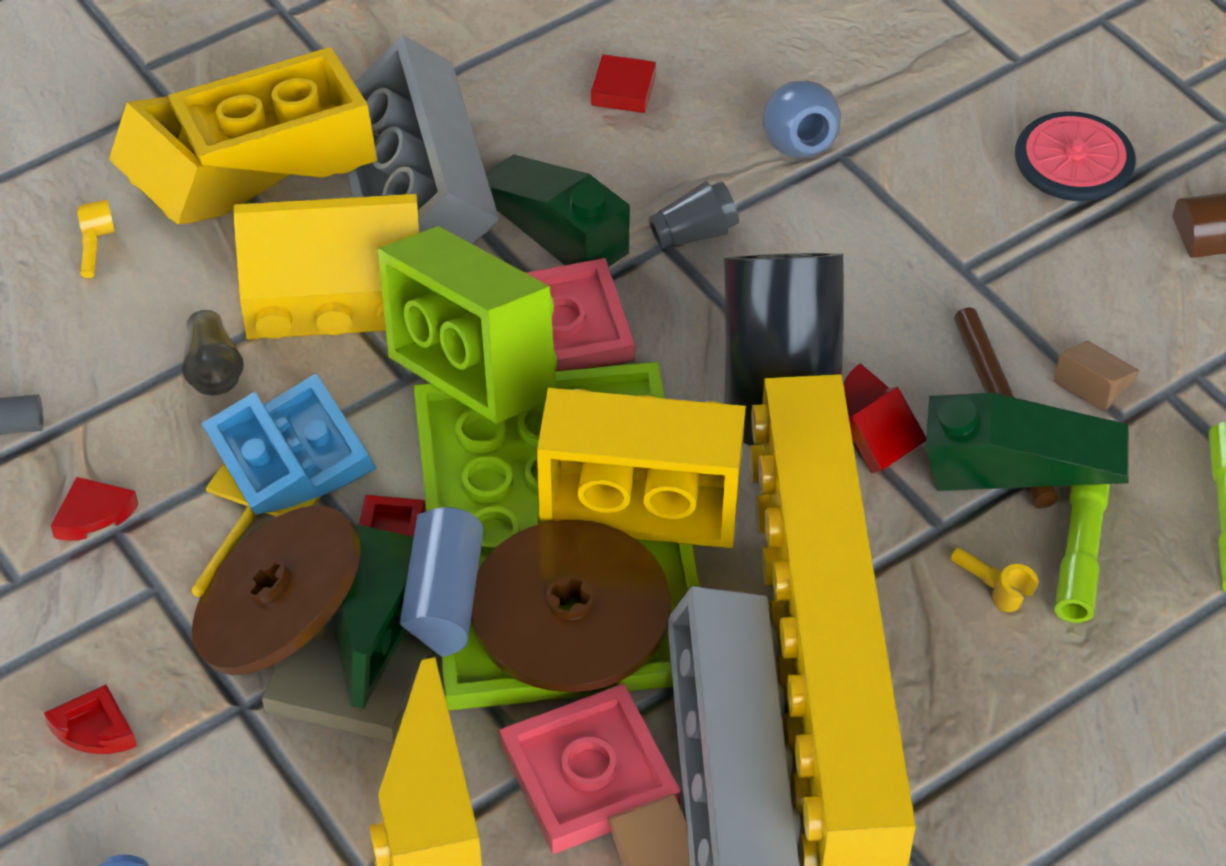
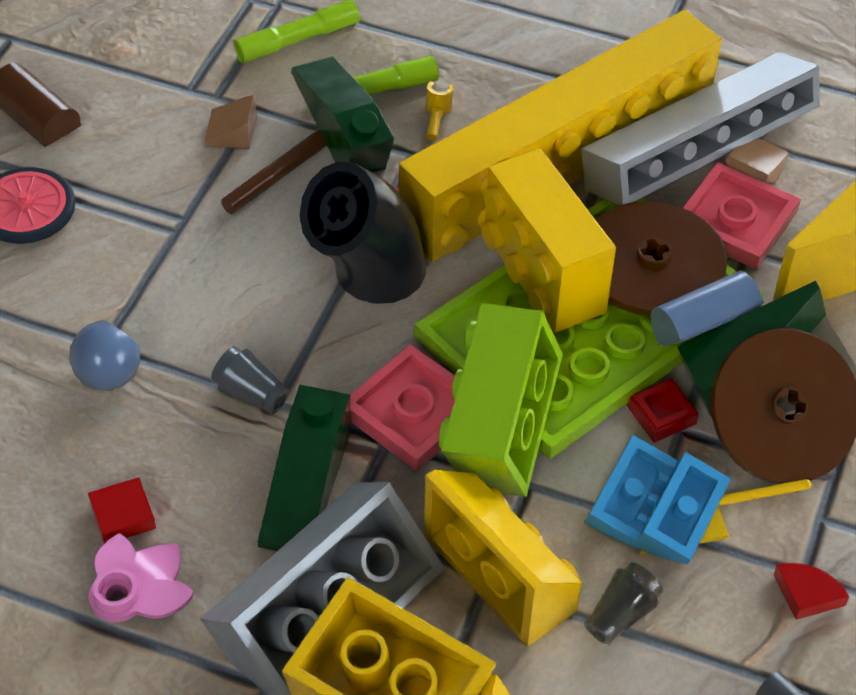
camera: 125 degrees left, 0 degrees up
none -> bright pink plate [89,534,194,623]

